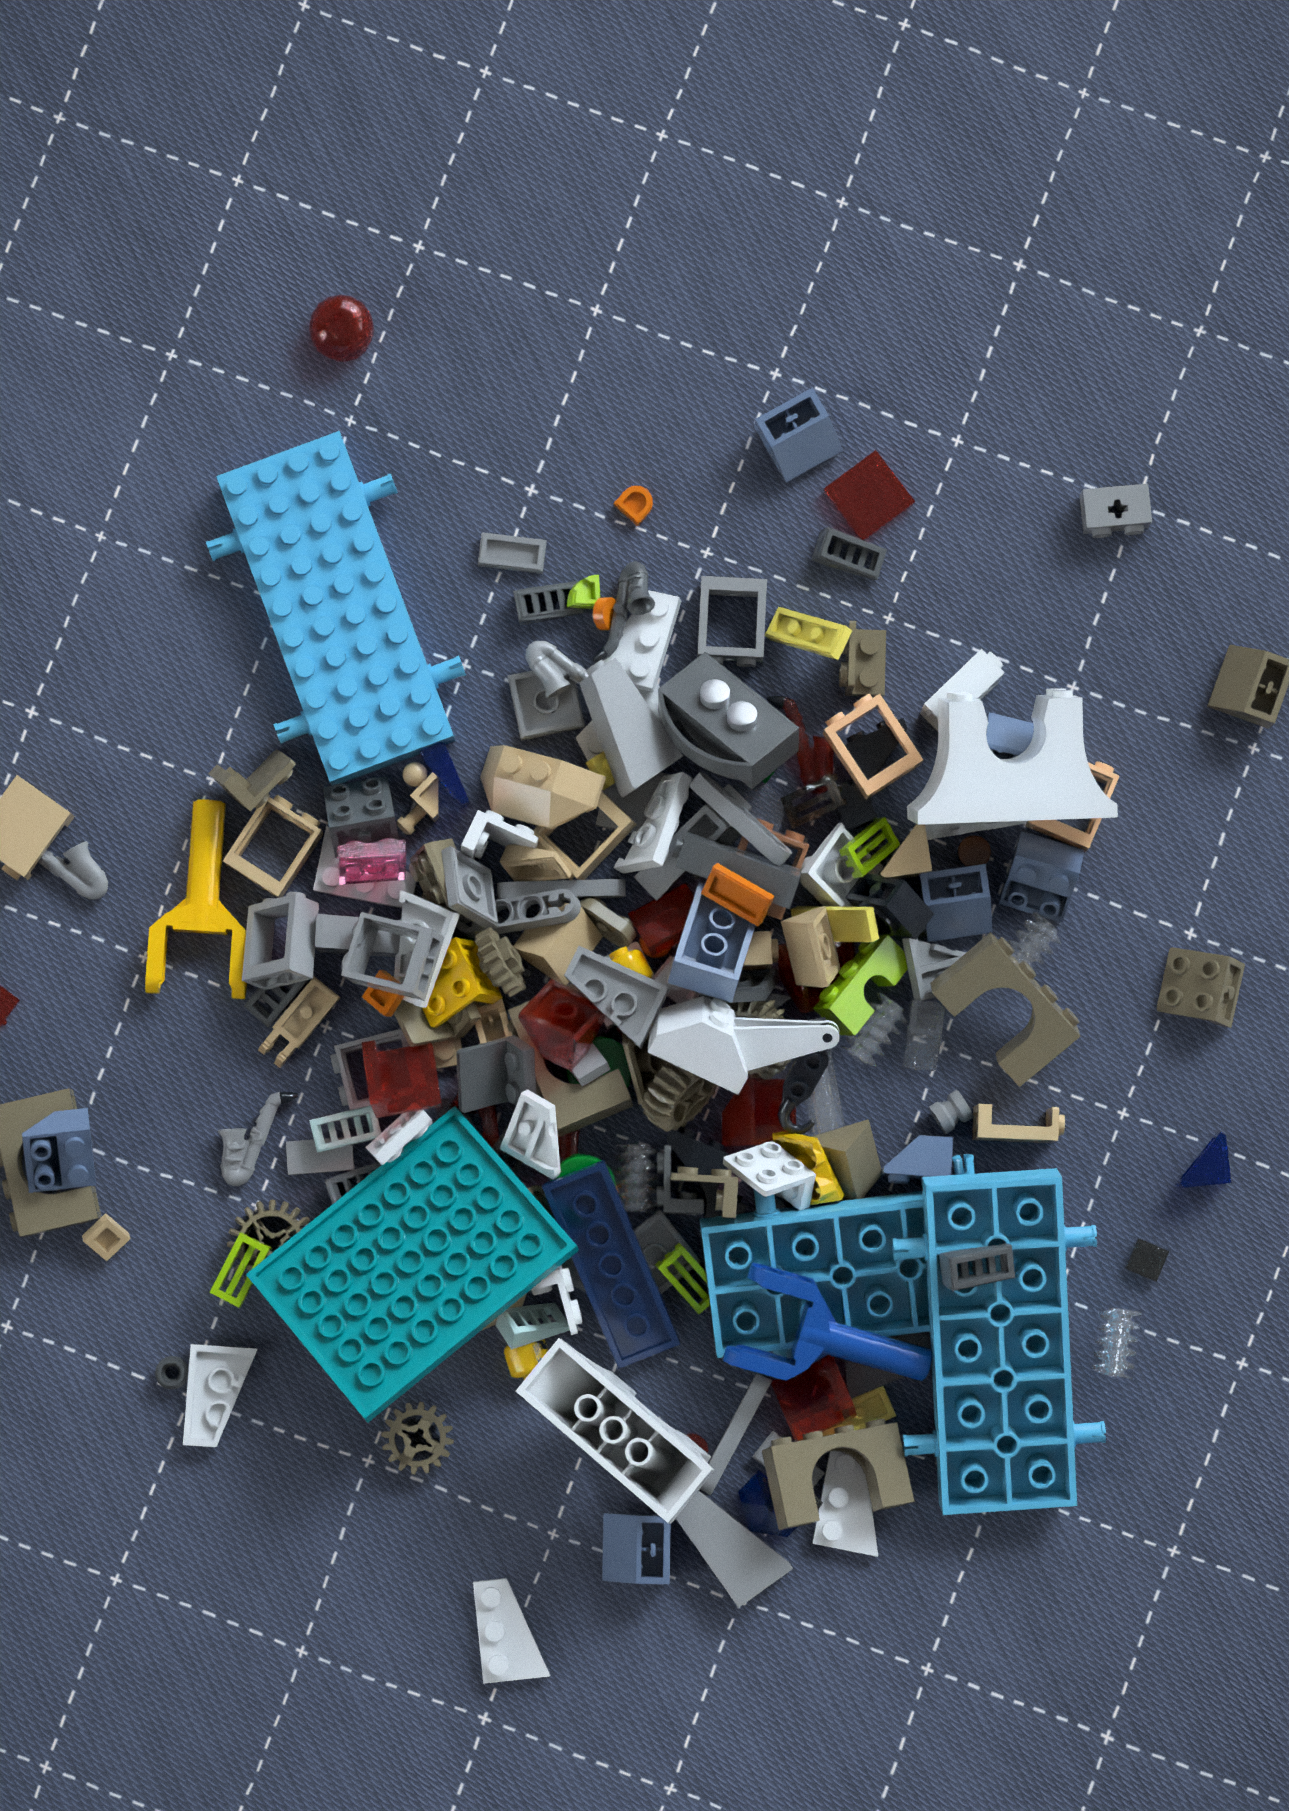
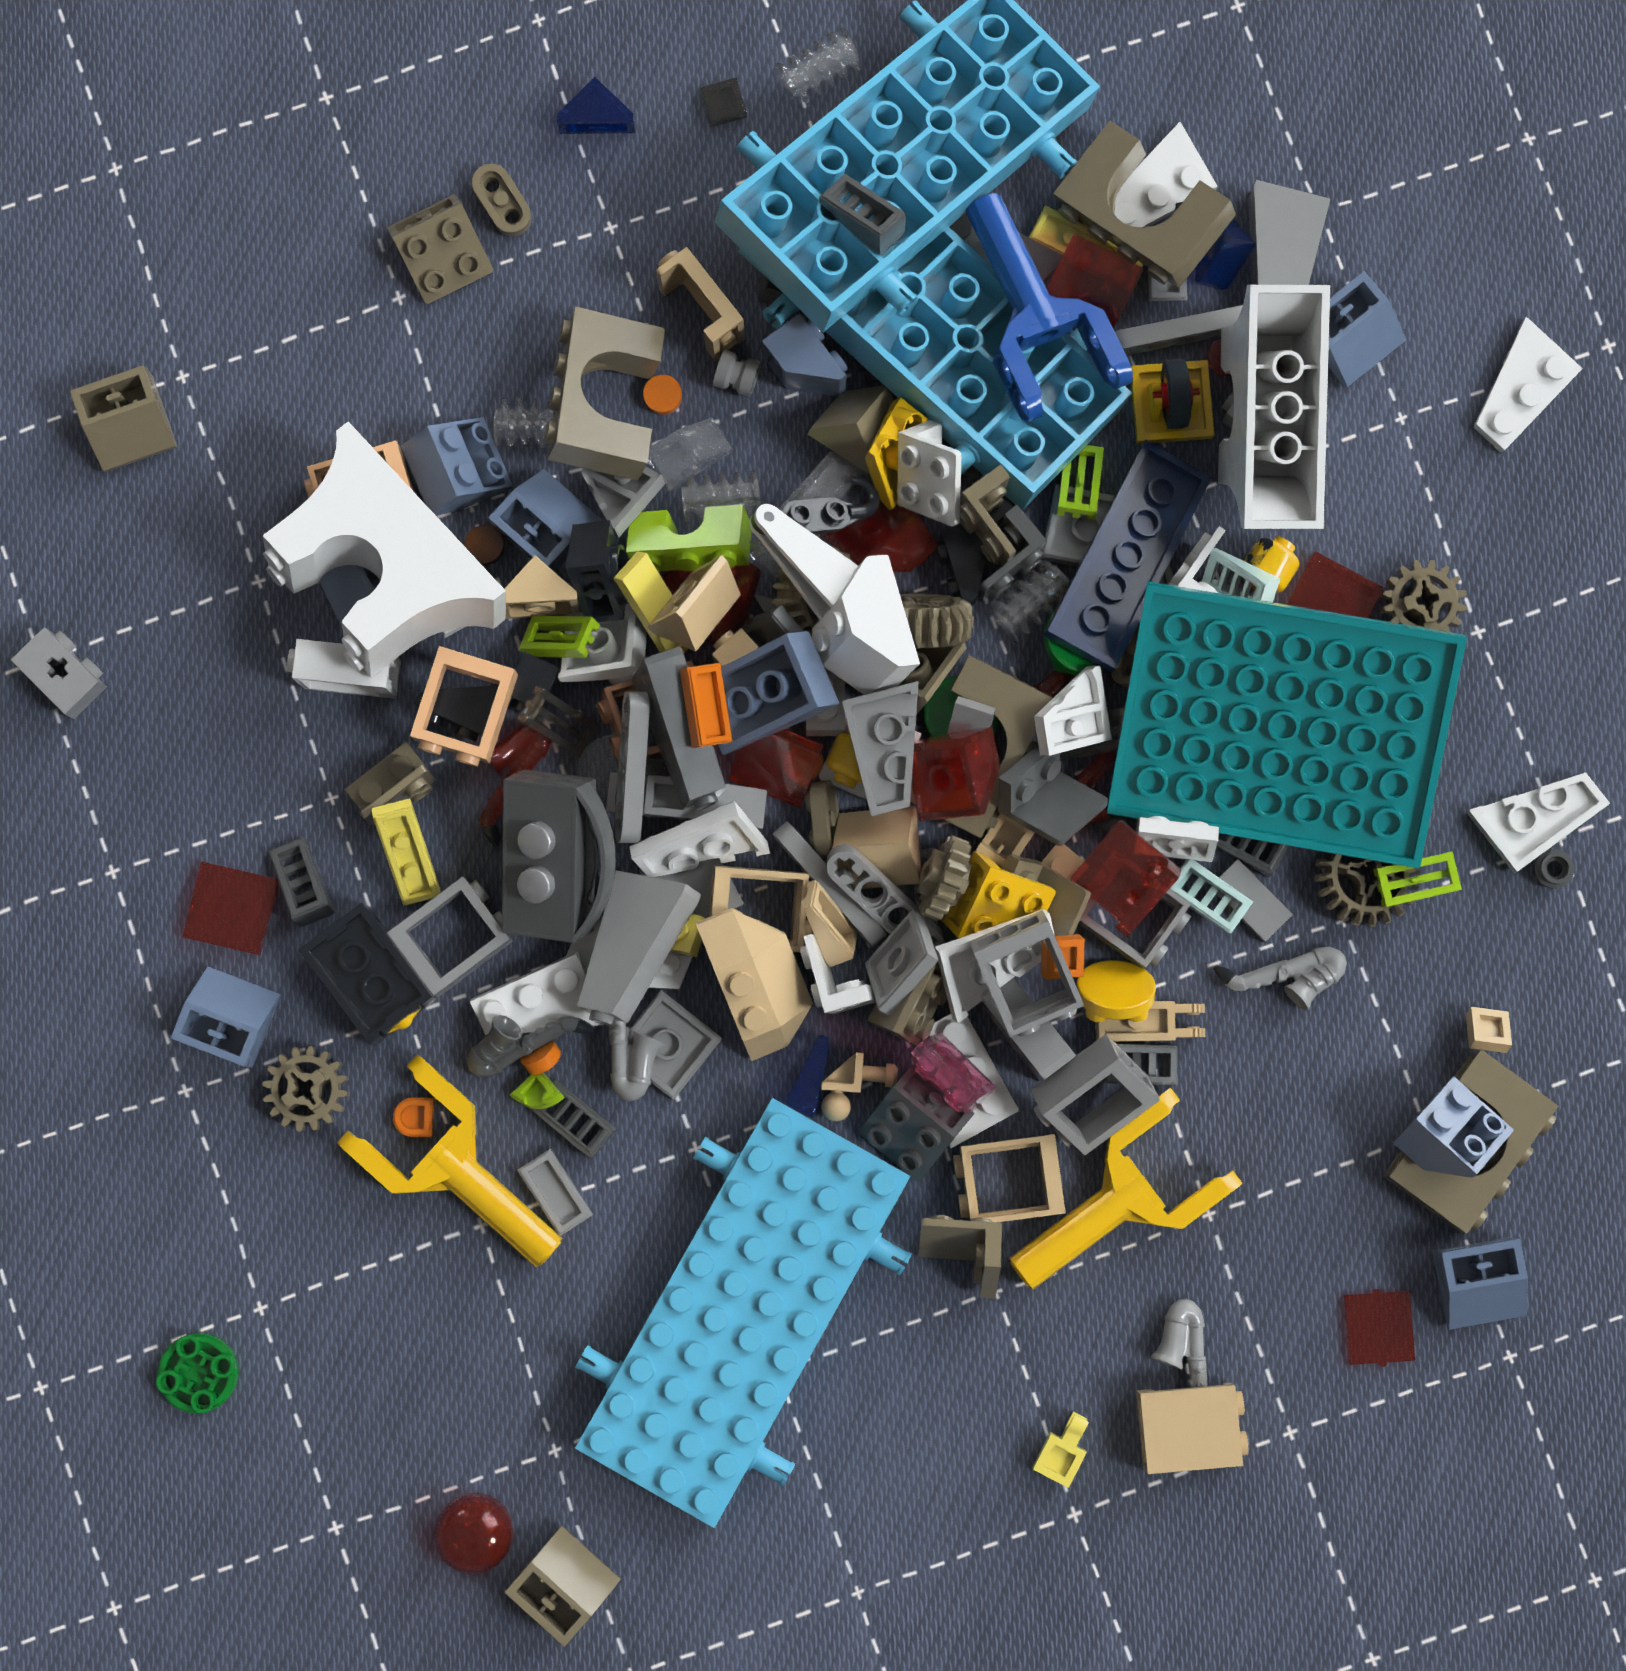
camera: 130 degrees left, 0 degrees up
none -> green tile [156,1333,239,1414]
none -> dark tan gear [262,1046,350,1132]
none -> black piece [299,902,438,1046]
none -> yellow piece [337,1054,562,1268]
none -> dark tan plate [472,164,532,237]
none -> dark tan slope [504,1525,621,1647]
none -> orange tile [643,375,682,415]
none -> light yellow plate [1032,1411,1089,1488]
none -> yellow tile [1077,960,1156,1022]
none -> yellow plate [1131,359,1214,444]
none -> clear red tile [1286,551,1384,618]

